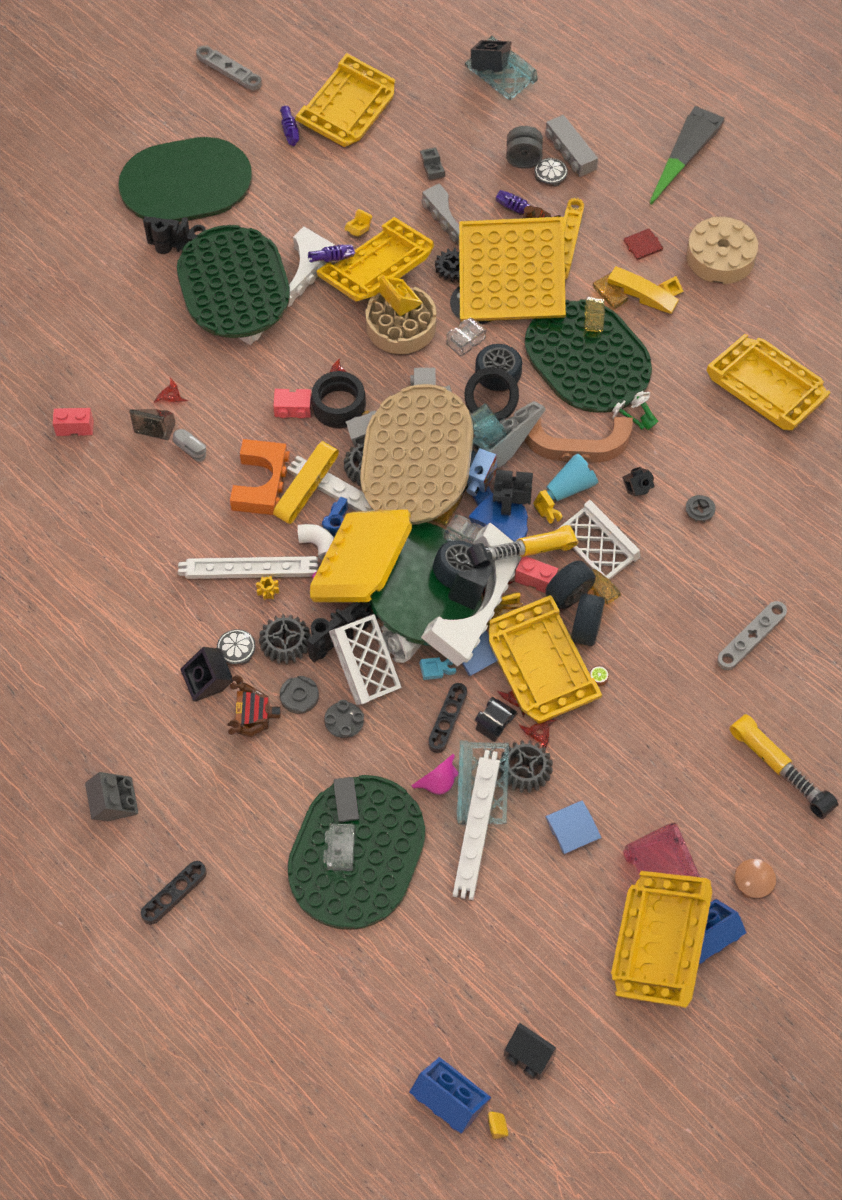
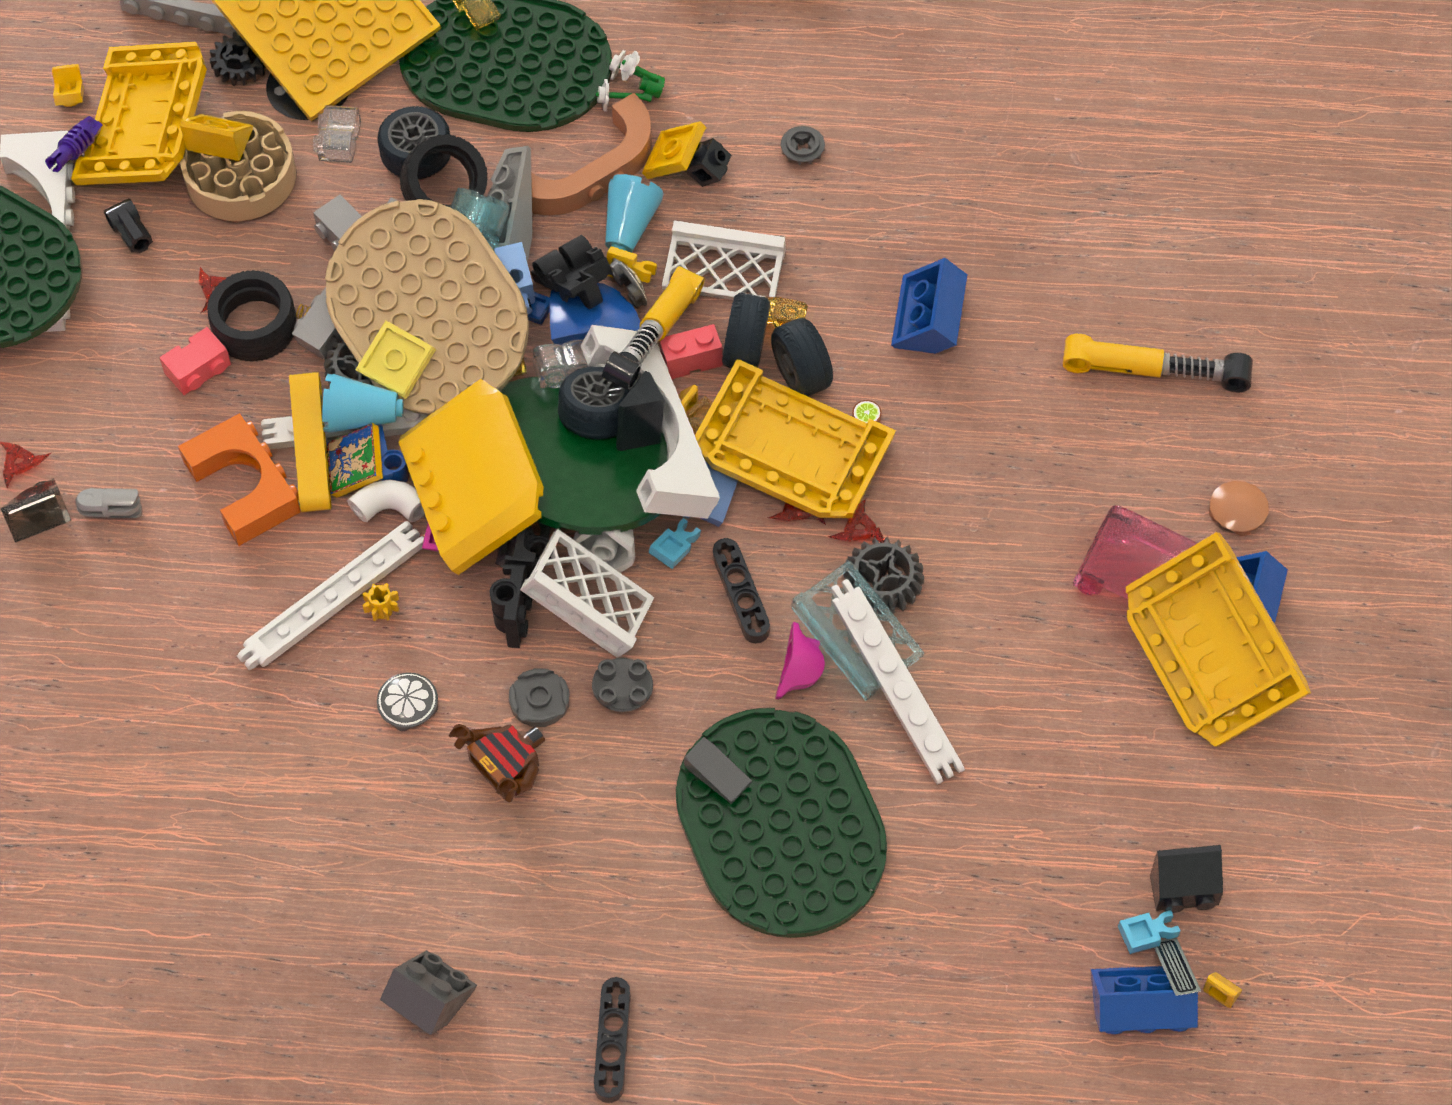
camera: 40 degrees left, 0 degrees up
black slope [180,647,234,701] -> none
dark grey gear [259,614,311,664] -> none
clear brick [324,824,355,871] -> none
black cylinder [475,697,518,742] -> none
medium blue slope [545,800,601,854] -> none
light grey piece [717,601,787,670] -> none
none -> black piece [104,198,153,253]
none -> medium azure cone [322,374,404,433]
none -> tile [327,423,383,498]
none -> light yellow tile [355,320,436,399]
none -> dark grey dish [610,258,647,308]
none -> yellow tile [642,121,707,179]
none -> blue slope [891,258,968,354]
none -> medium azure plate [1118,910,1181,954]
none -> sticker [1154,938,1201,996]

